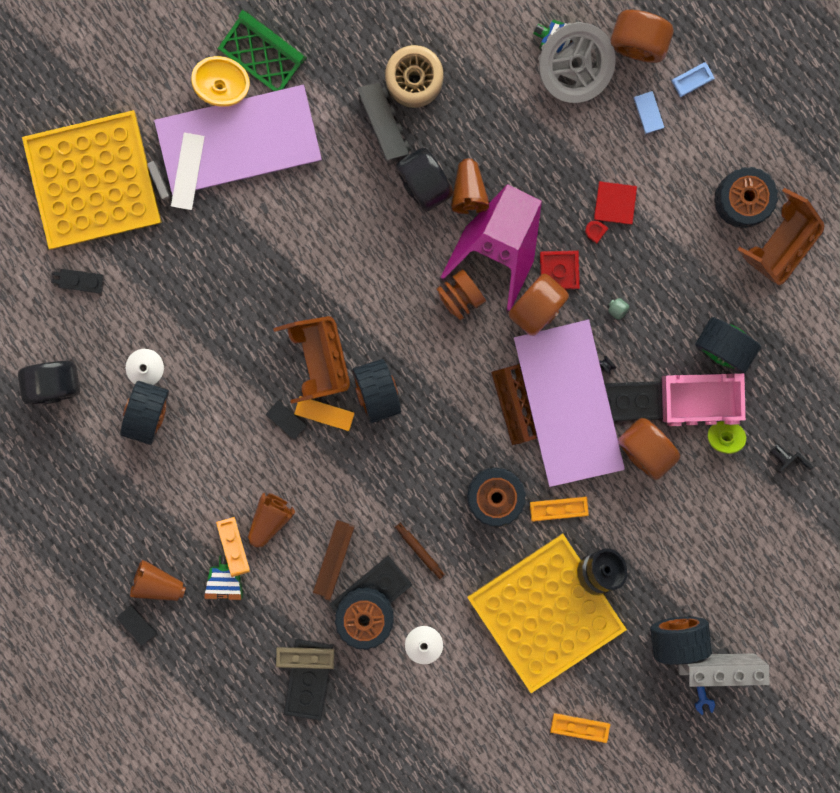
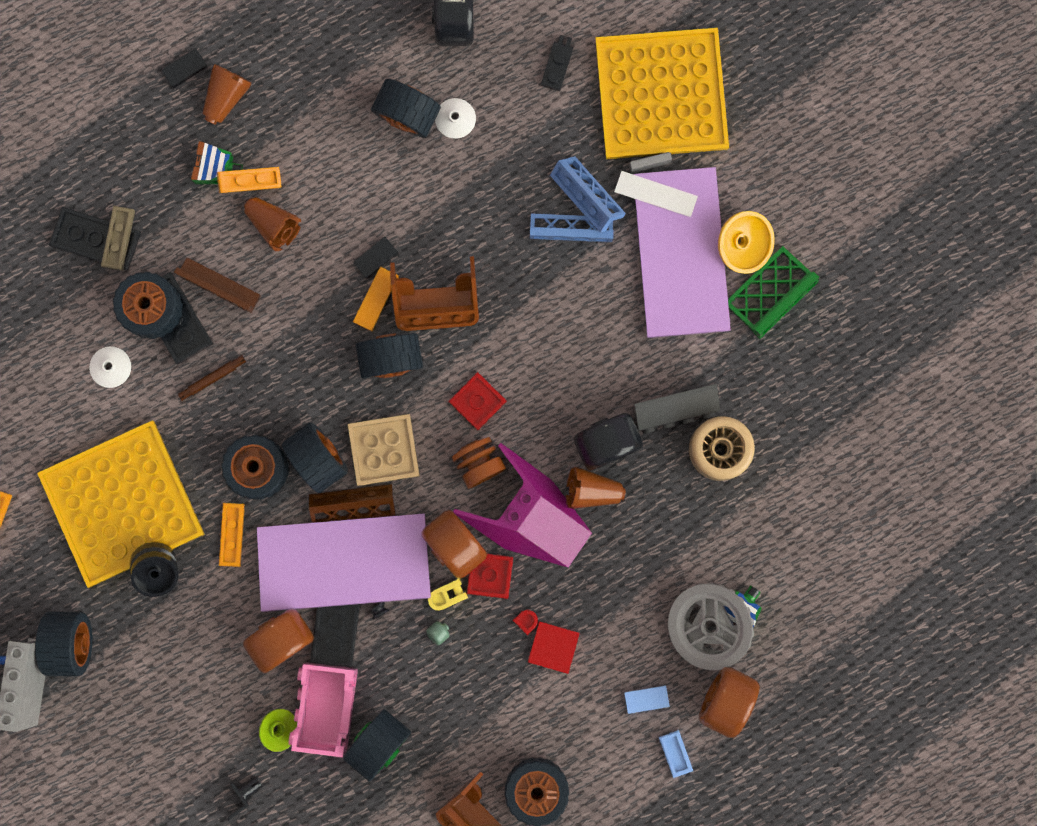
camera: 100 degrees right, 5 degrees down
none -> black wheel [282,422,348,493]
none -> tan plate [348,414,420,486]
none -> light yellow plate [428,579,468,610]
none -> red tile [448,372,507,431]
none -> medium blue fence [530,214,613,242]
none -> medium blue fence [550,156,626,233]

